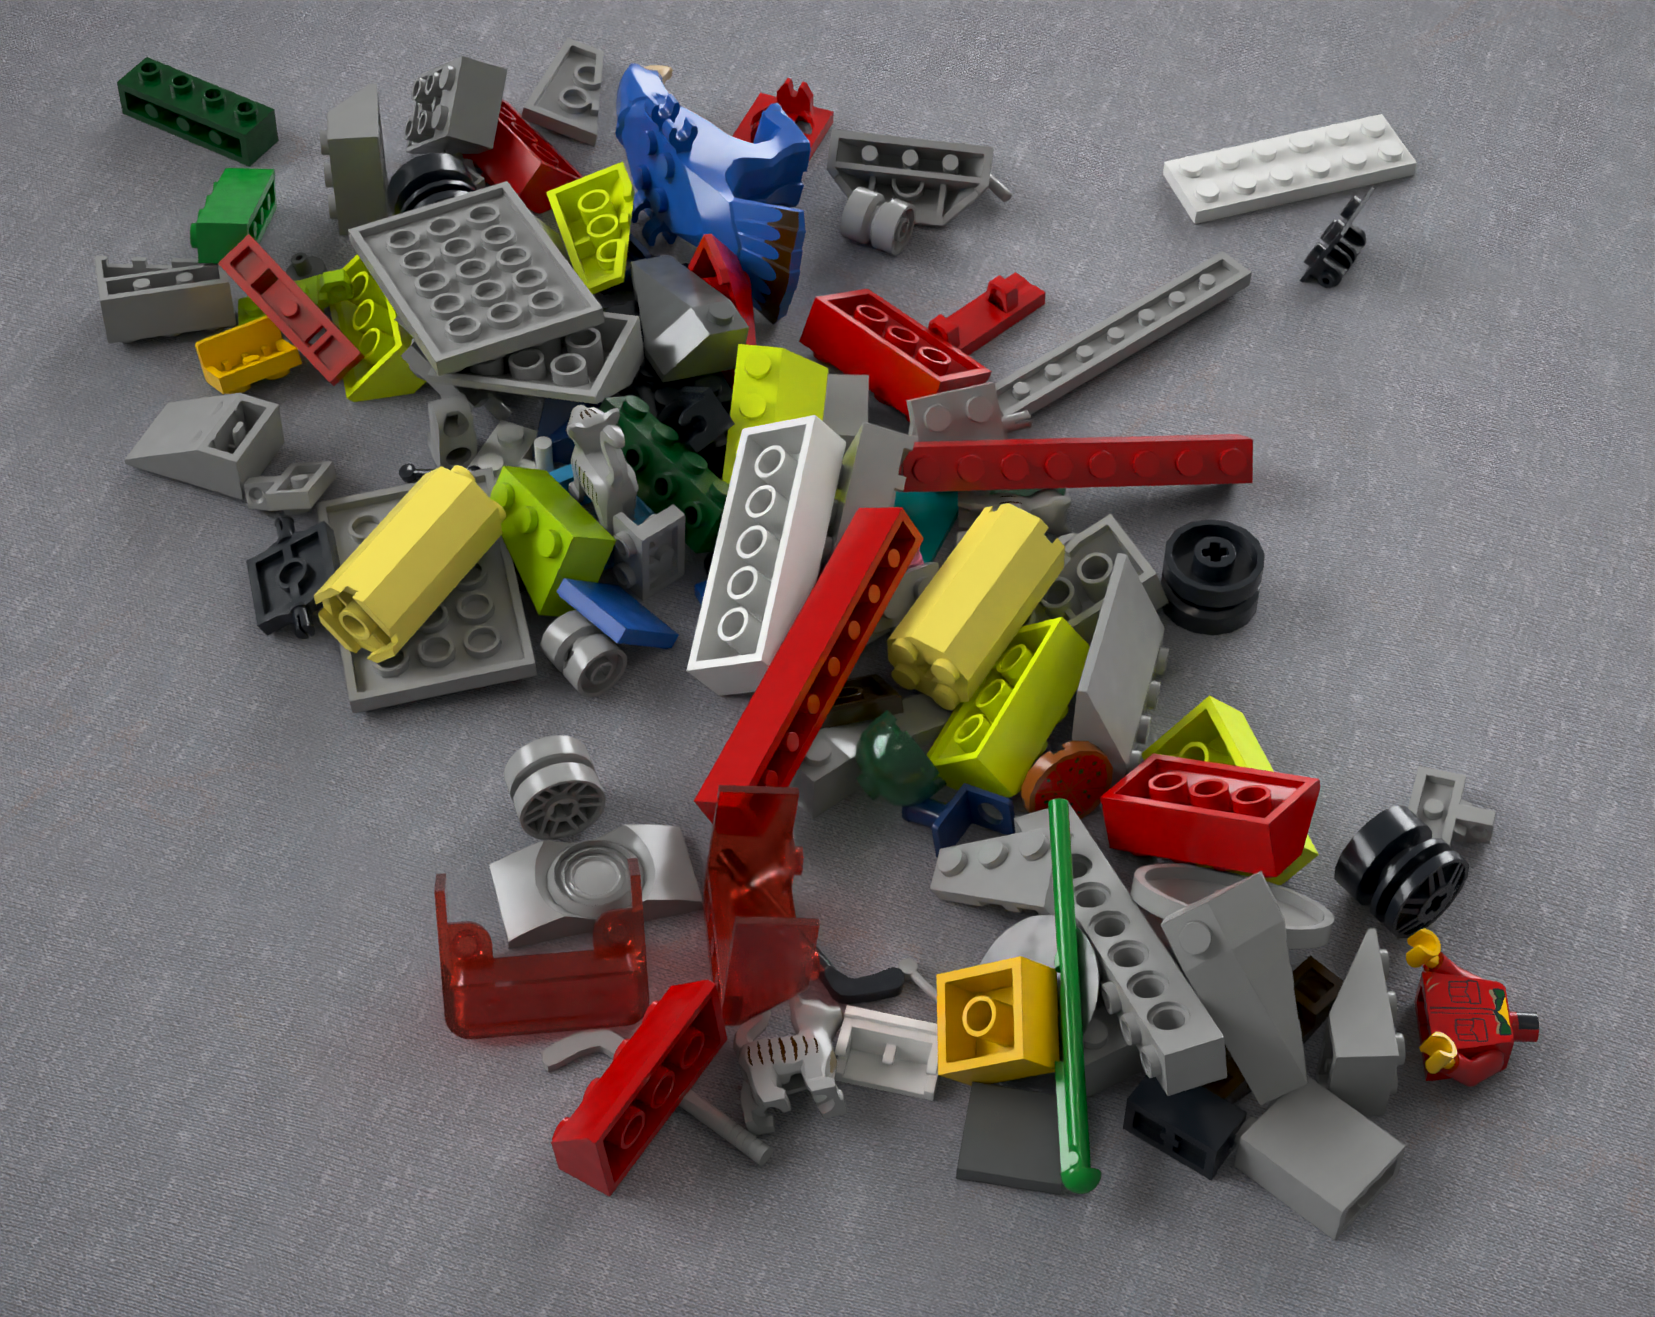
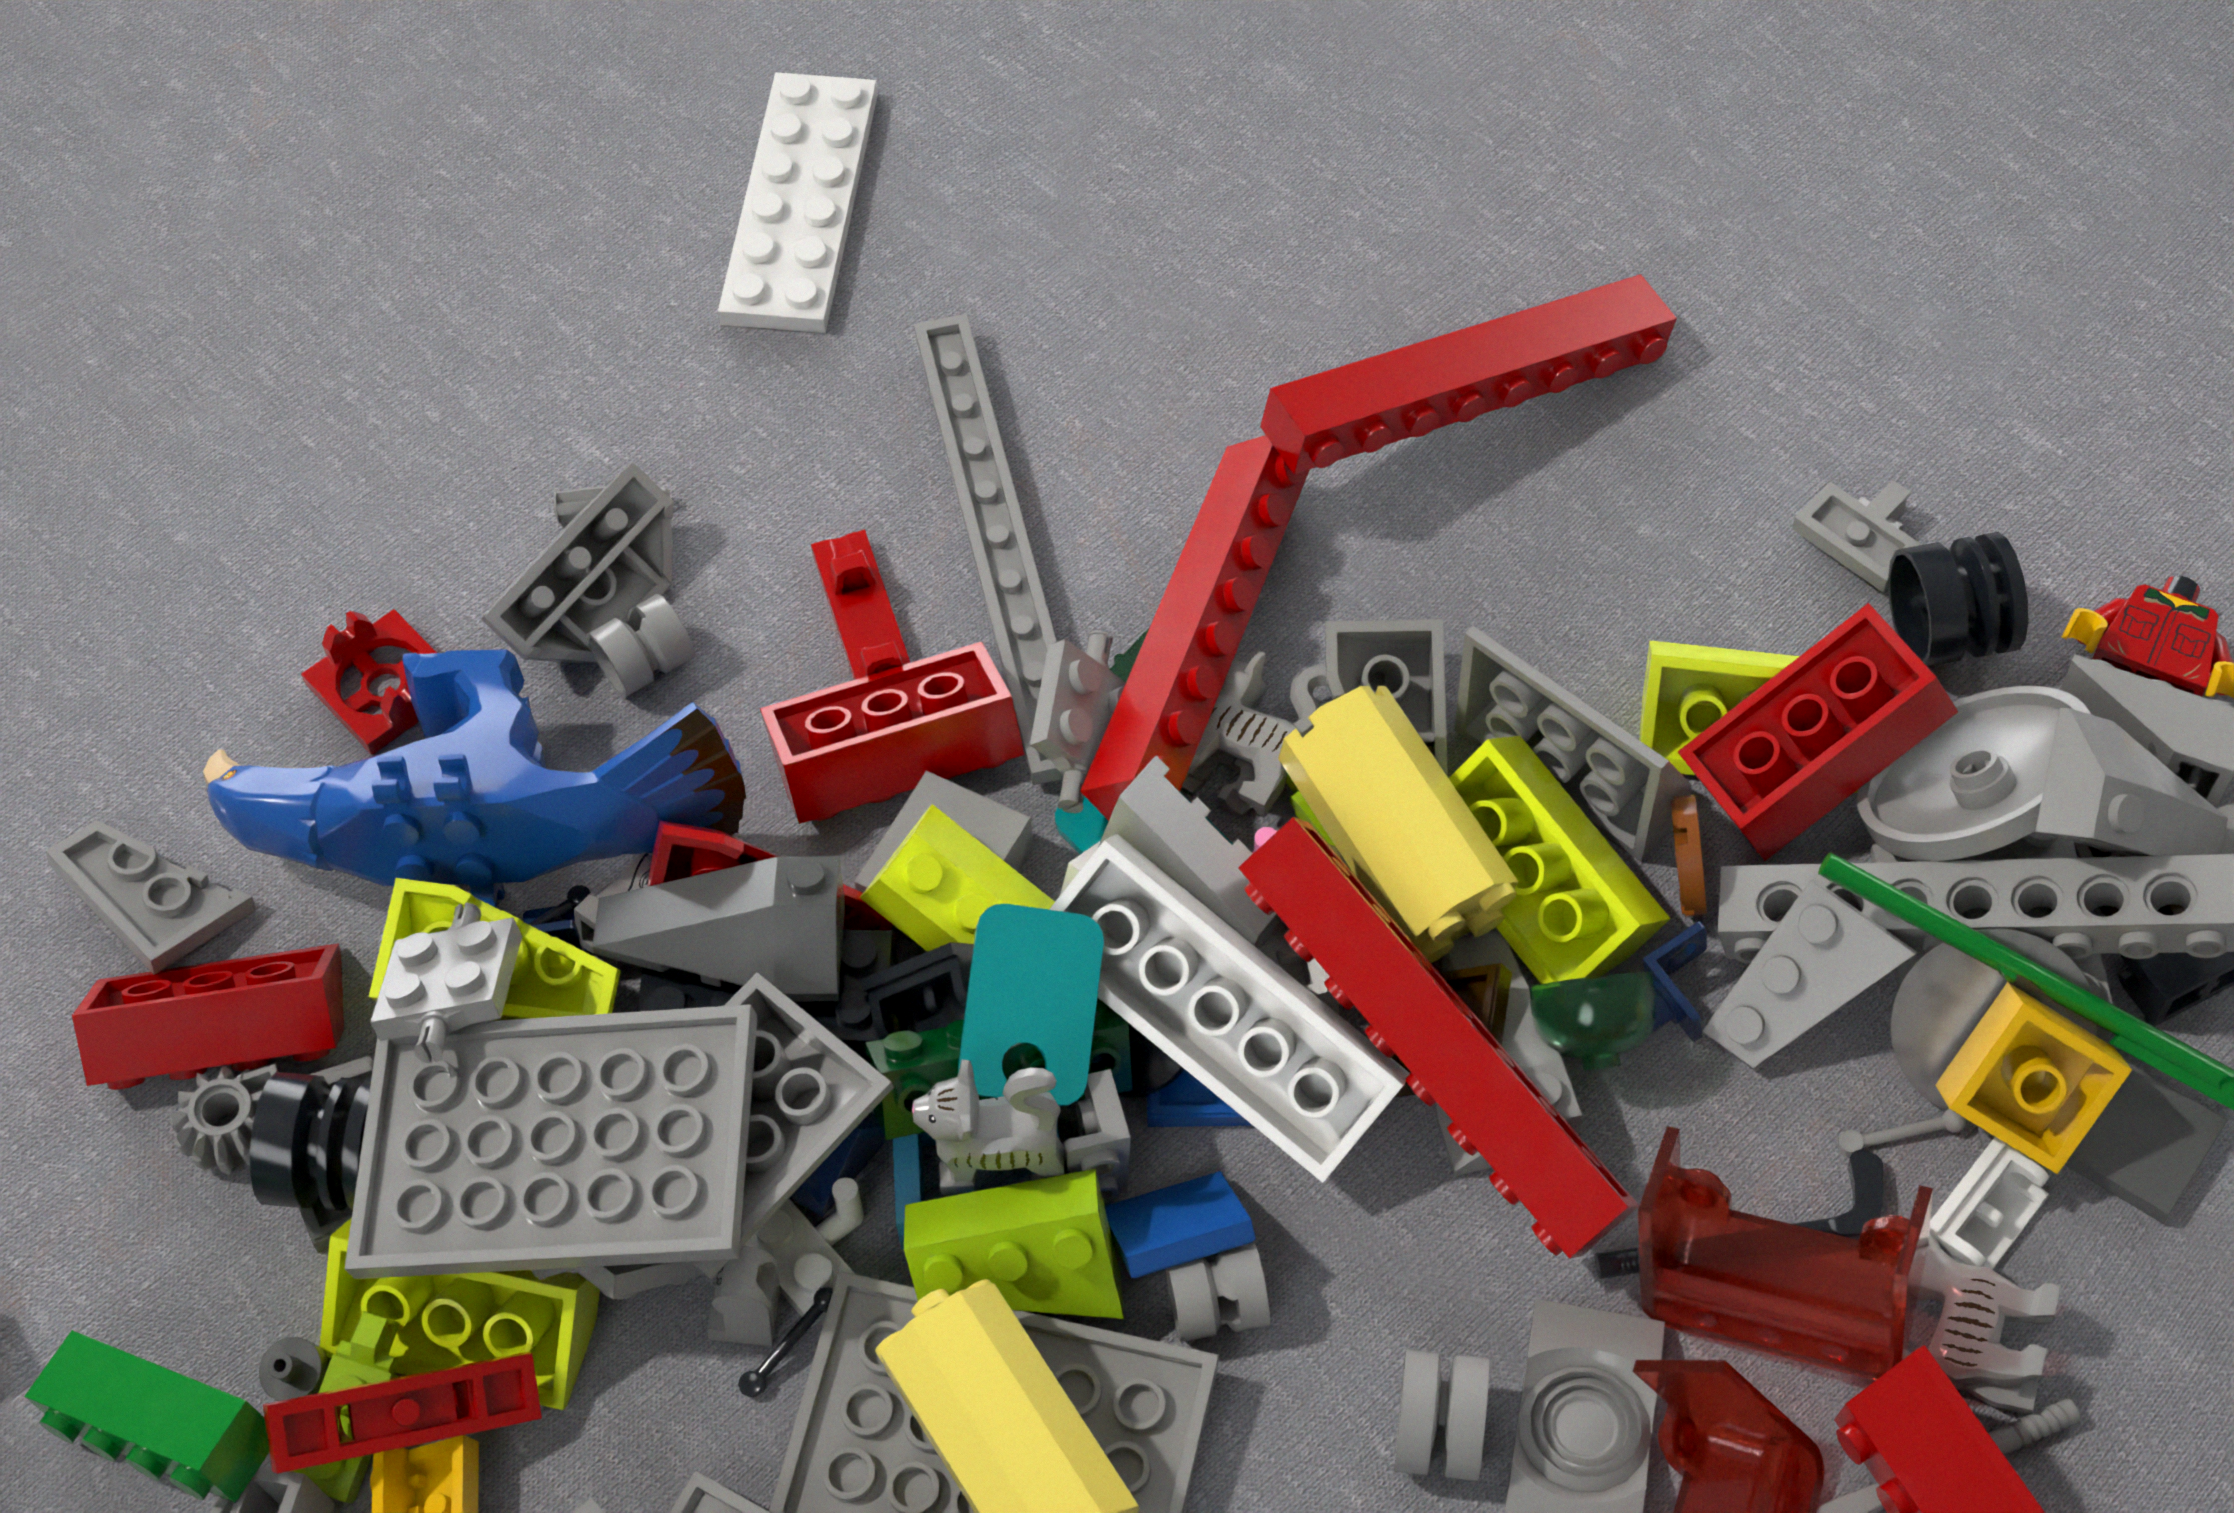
camera: 60 degrees left, 10 degrees up
light grey slope [320,84,389,235] -> none
light grey slope [404,56,508,154] -> none
black wheel [1161,519,1265,636] -> none
black hinge [1300,186,1376,288] -> none
none -> light grey plate [370,903,522,1063]
none -> teal piece [958,904,1104,1106]
none -> red brick [1260,274,1677,474]

